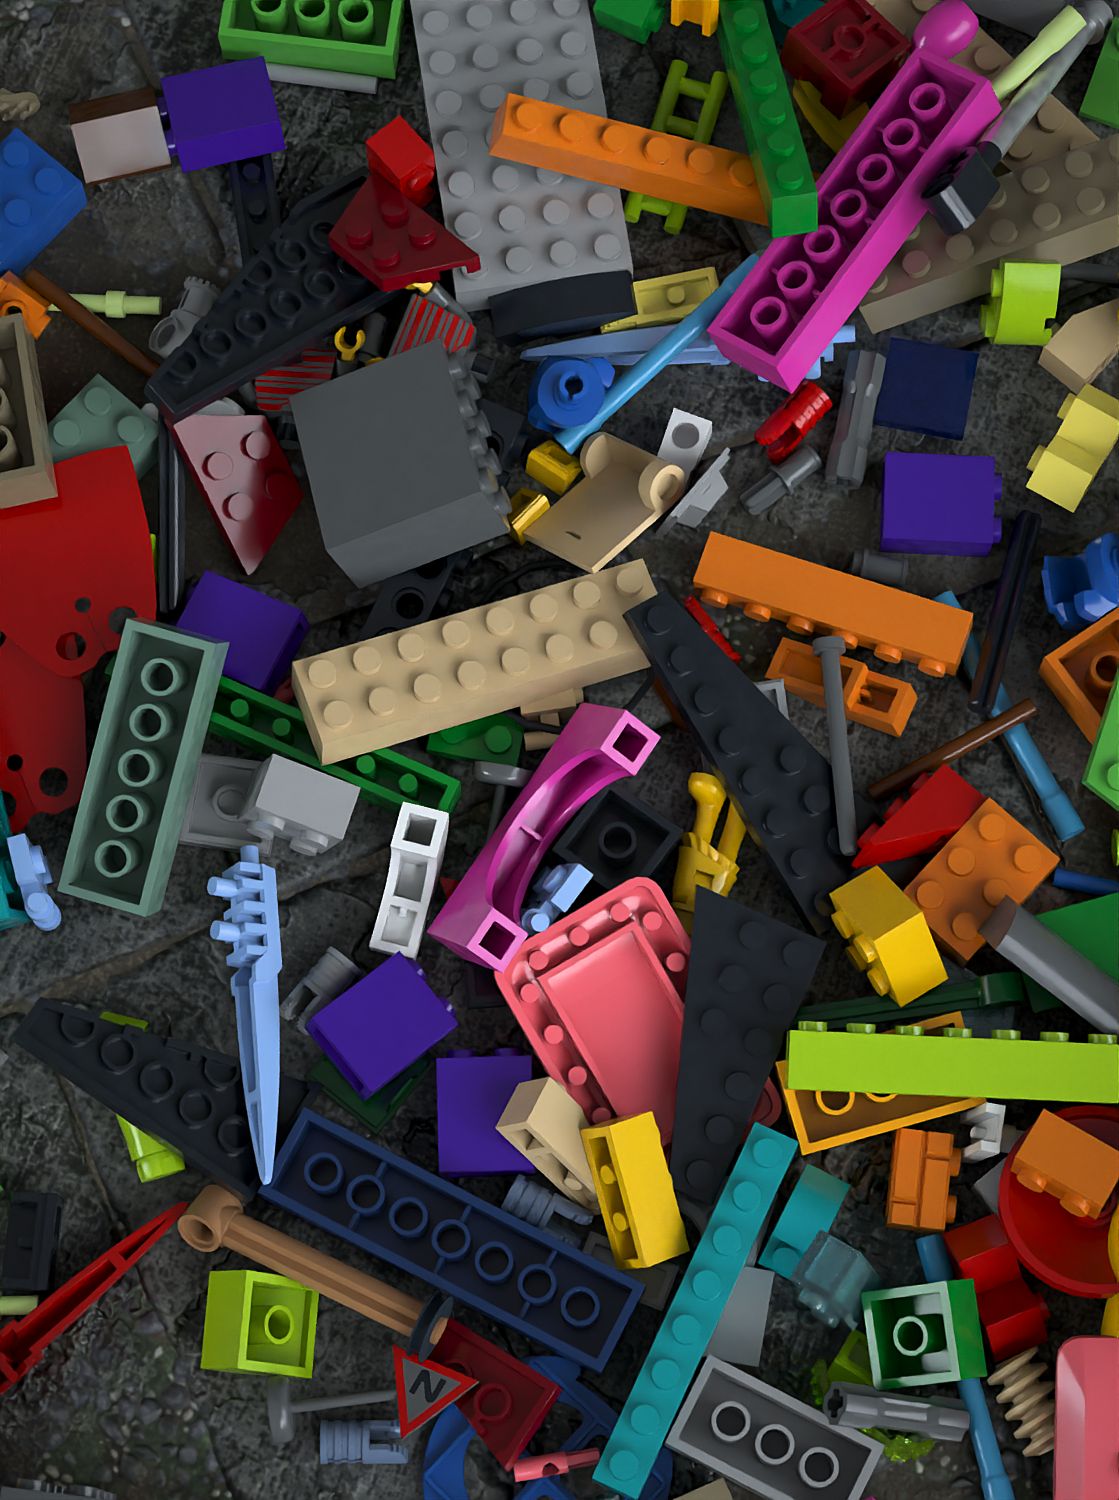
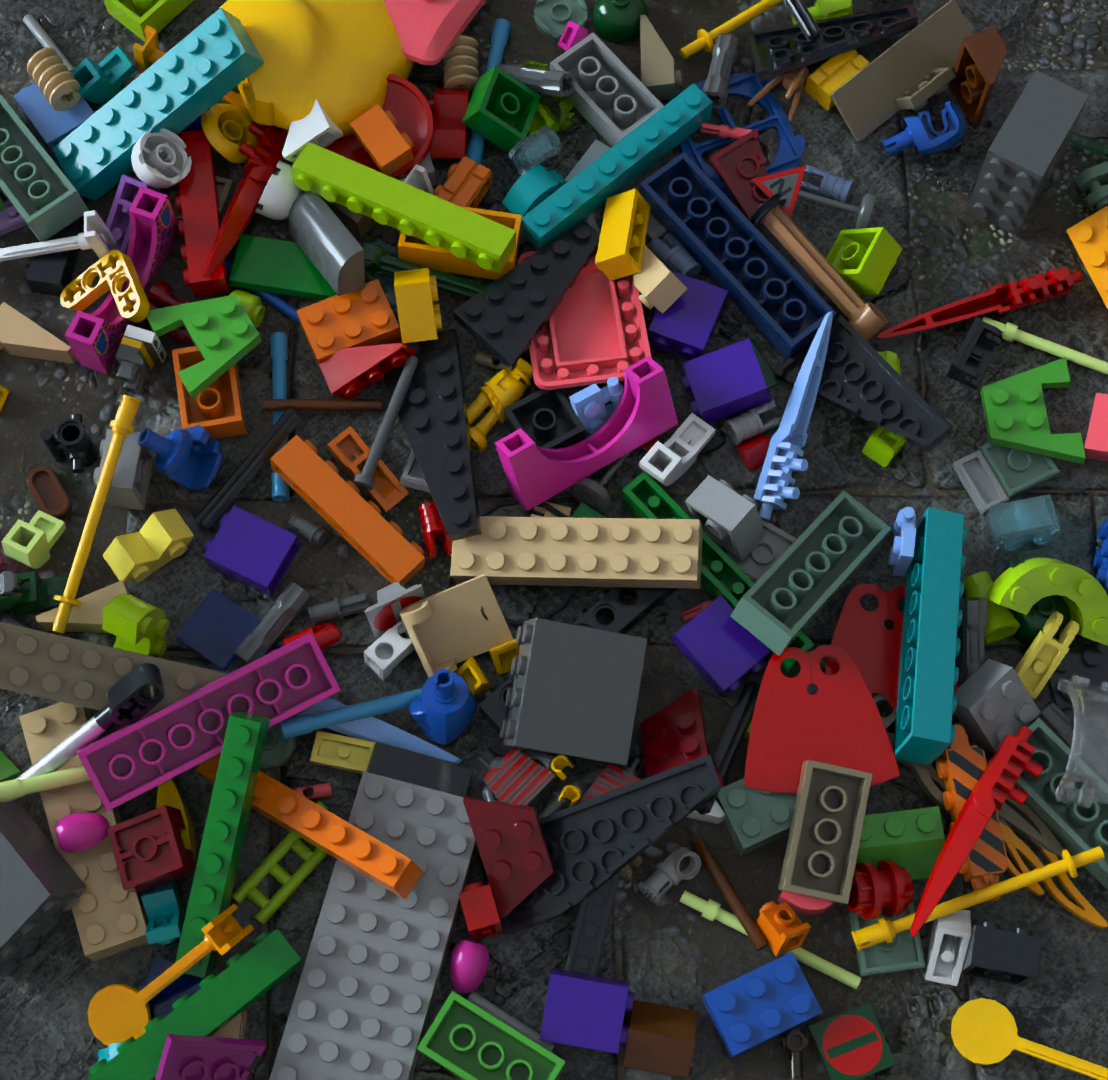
camera: 155 degrees left, 5 degrees down
none -> coral pin [293,782,333,800]
none -> dark pink animal [450,939,489,994]
none -> red slope [735,434,771,472]

